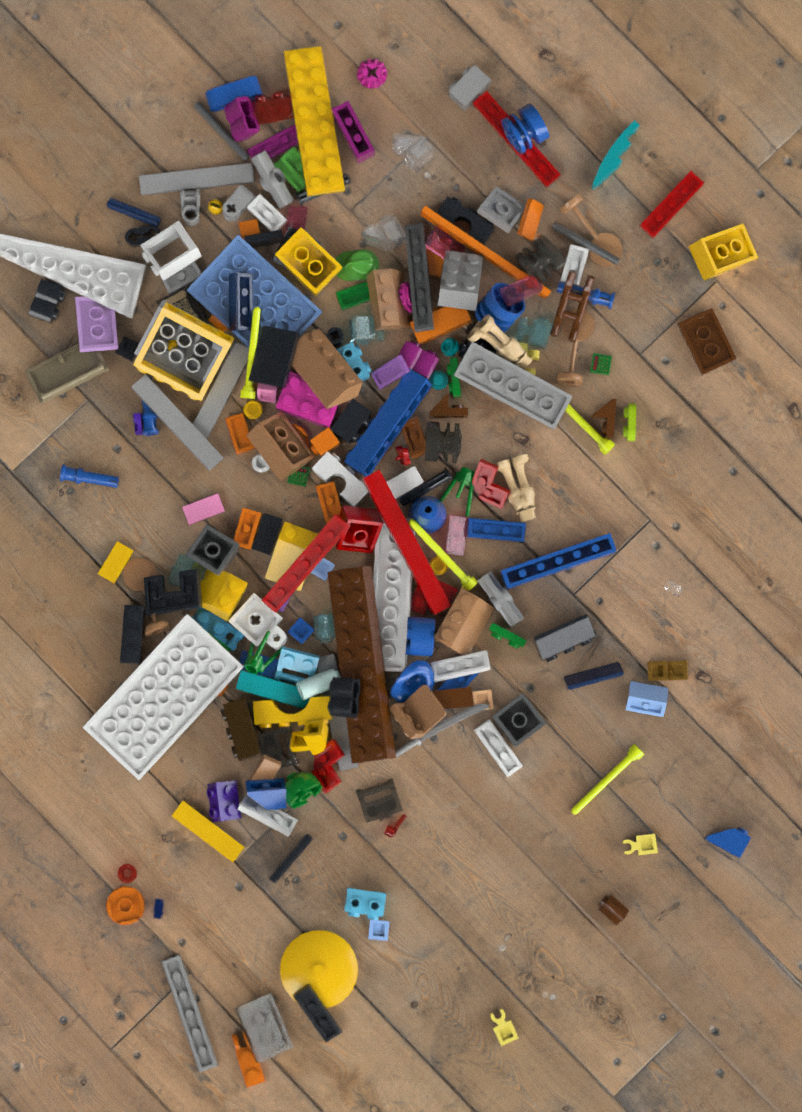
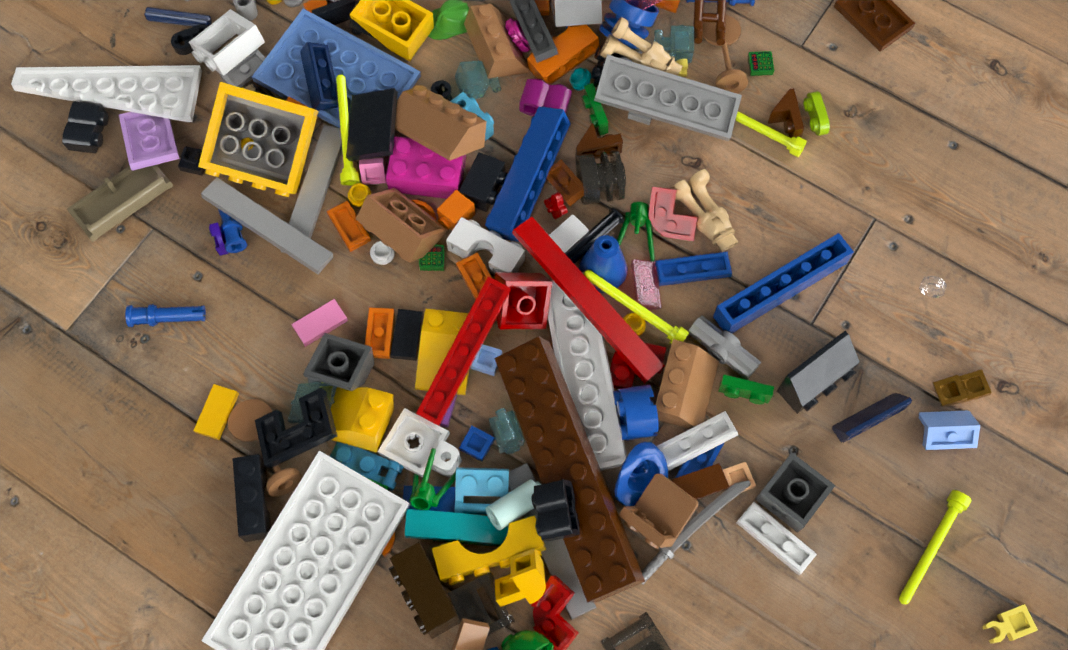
camera: 10 degrees left, 15 degrees down
green tile [335,281,370,311] -> none
medium lavender tile [371,355,410,390] -> none
teal plate [429,371,448,390] -> none

